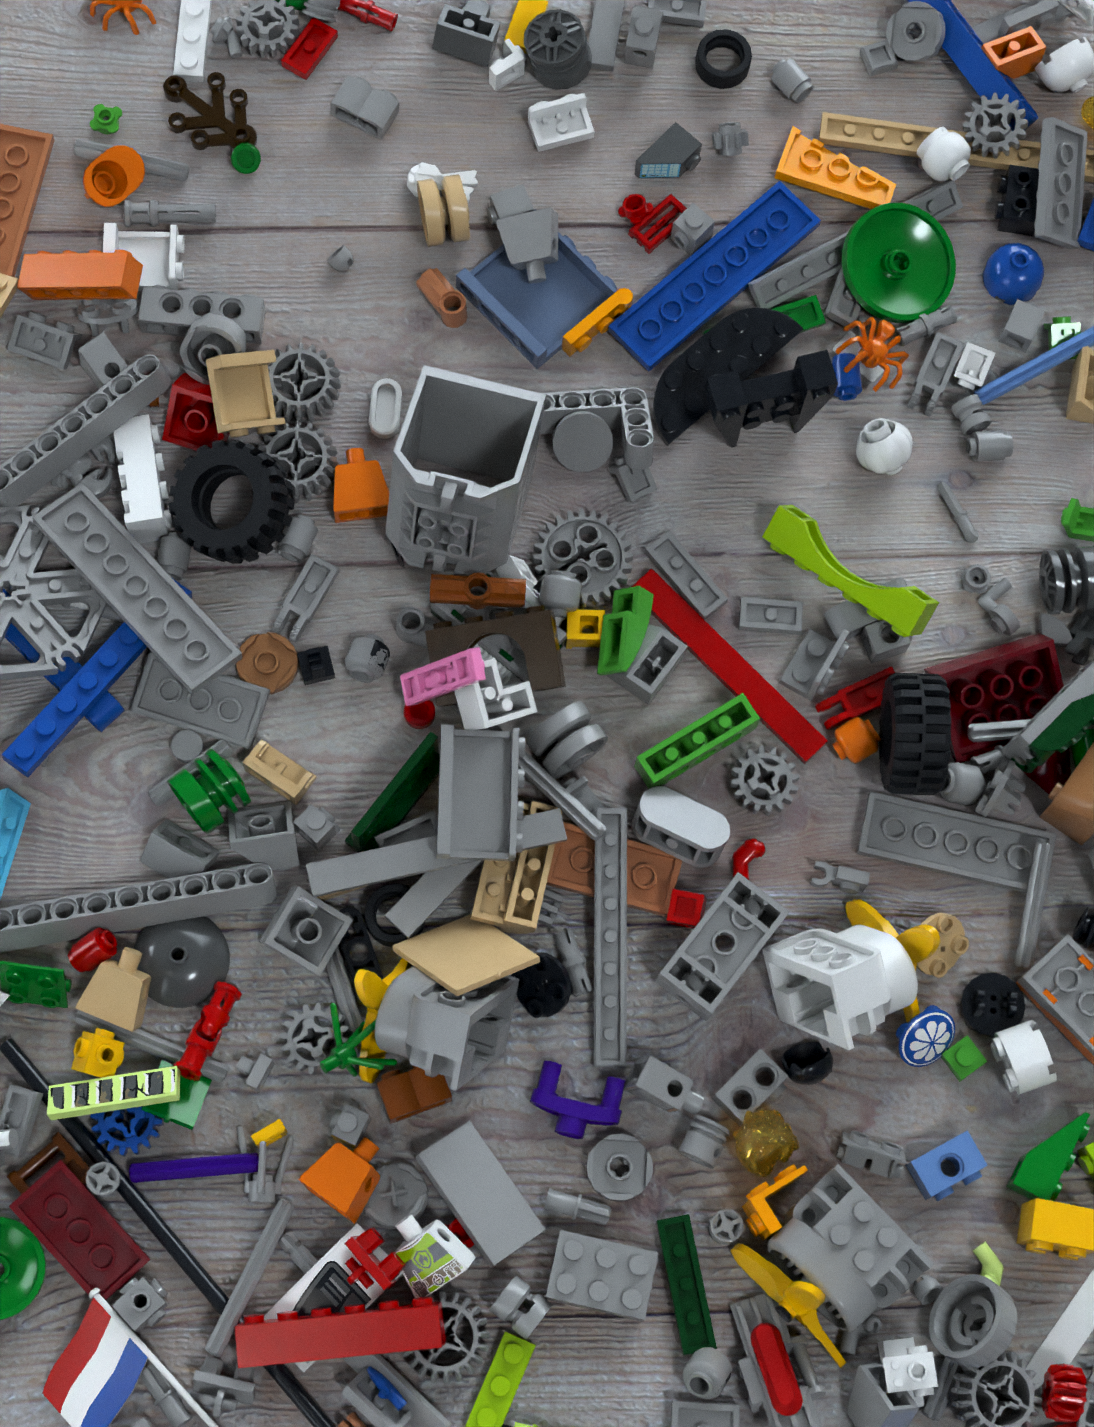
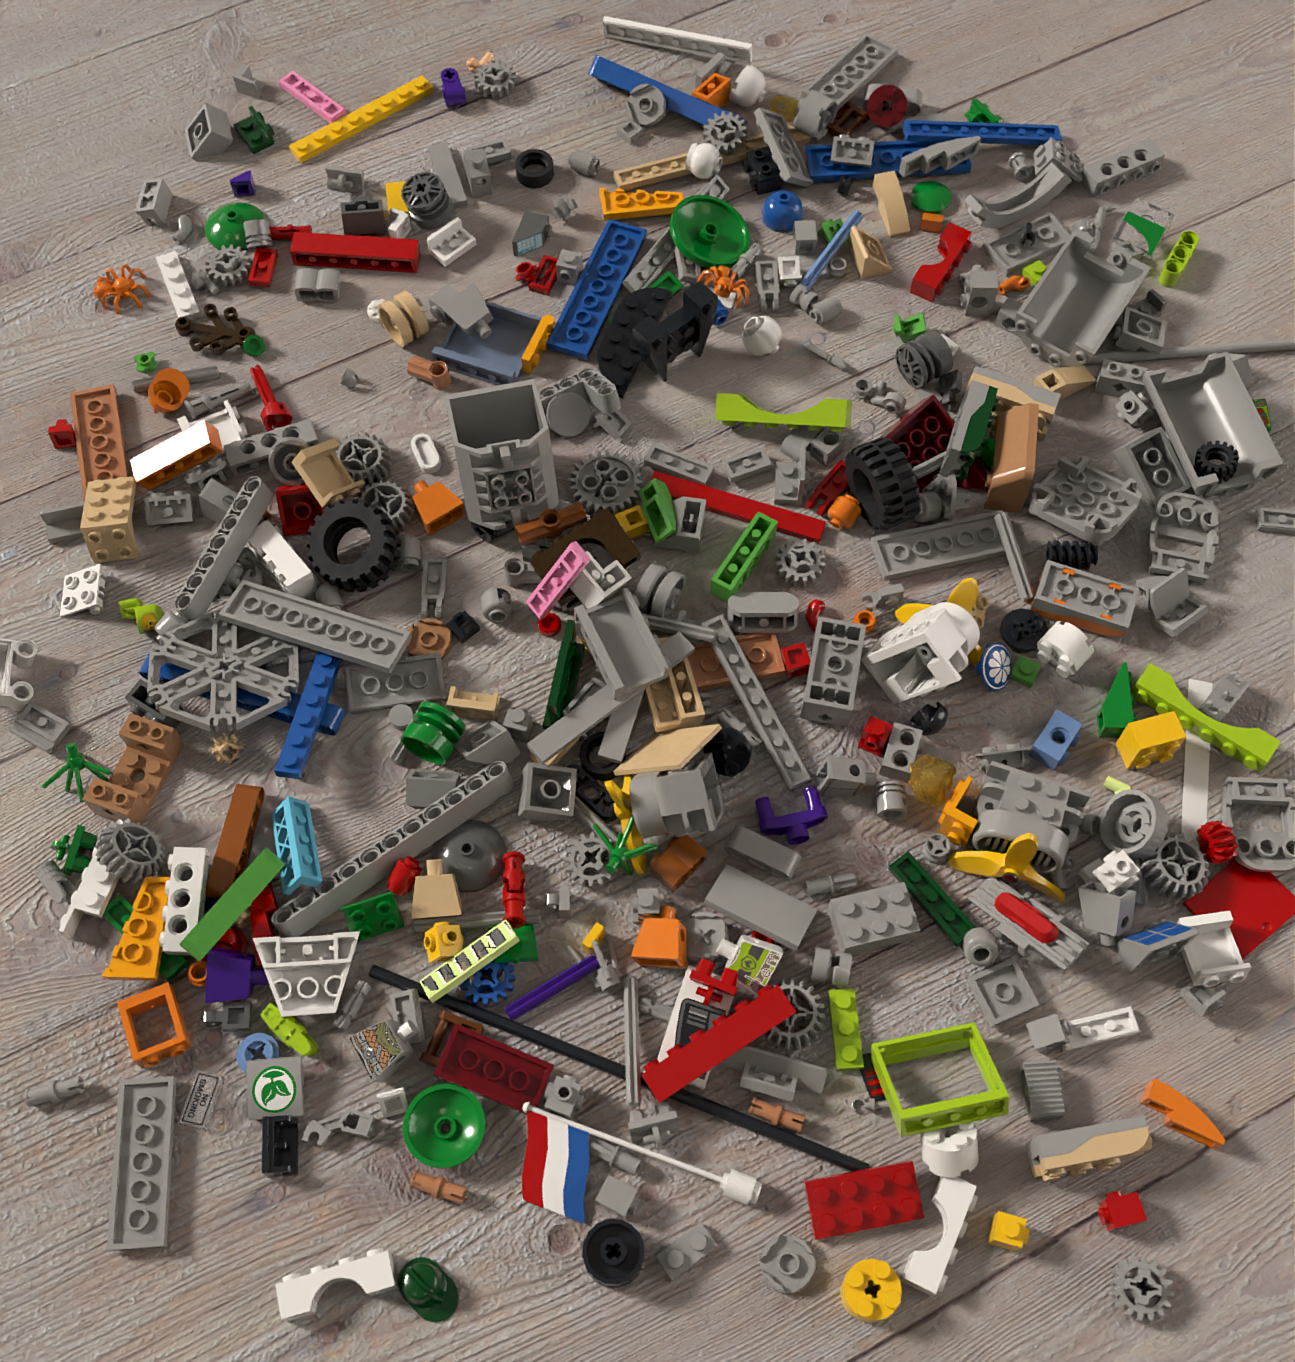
camera: 20 degrees left, 10 degrees down
light grey wheel [86,1162,121,1196] -> none
blue helmet [366,1366,407,1411] -> none
light grey head [539,570,582,618] -> none
light grey plate [586,1134,653,1202] -> none
none -> red piece [250,365,293,432]
none -> red brick [290,232,421,273]
none -> light grey beam [724,826,801,881]
none -> light grey plate [827,257,848,277]
none -> orange plate [853,610,877,633]
none -> red brick [858,715,893,757]

